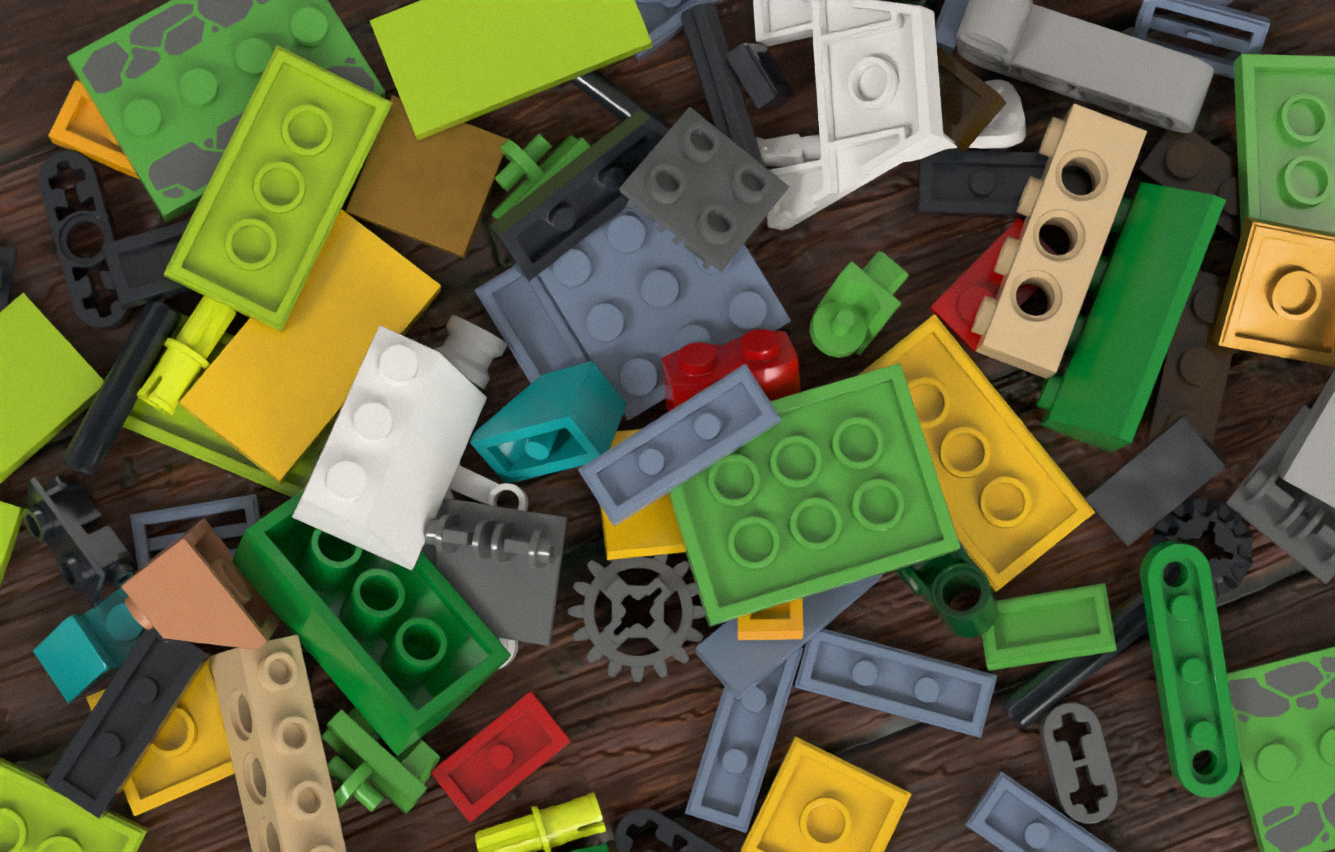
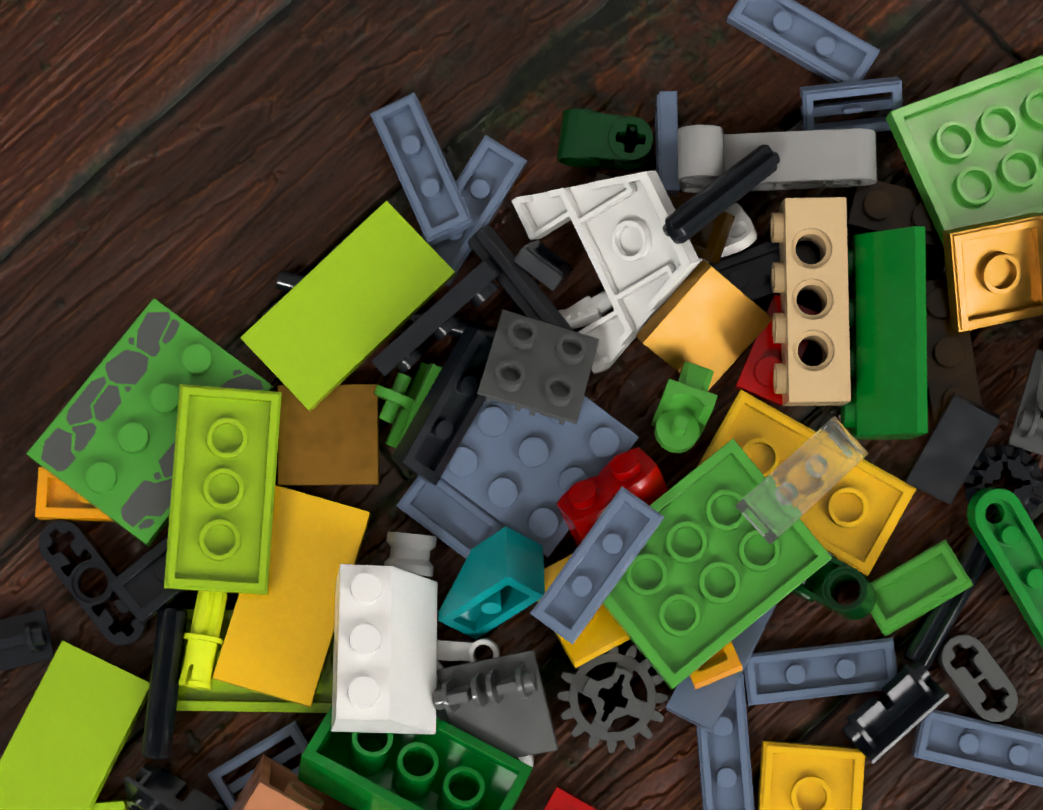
camera: 20 degrees left, 0 degrees up
none -> black plate [371,257,502,376]
none -> tile [635,259,773,391]
none -> black axle [663,145,780,244]
none -> clear tile [735,416,869,544]
none -> black hinge [841,661,949,764]

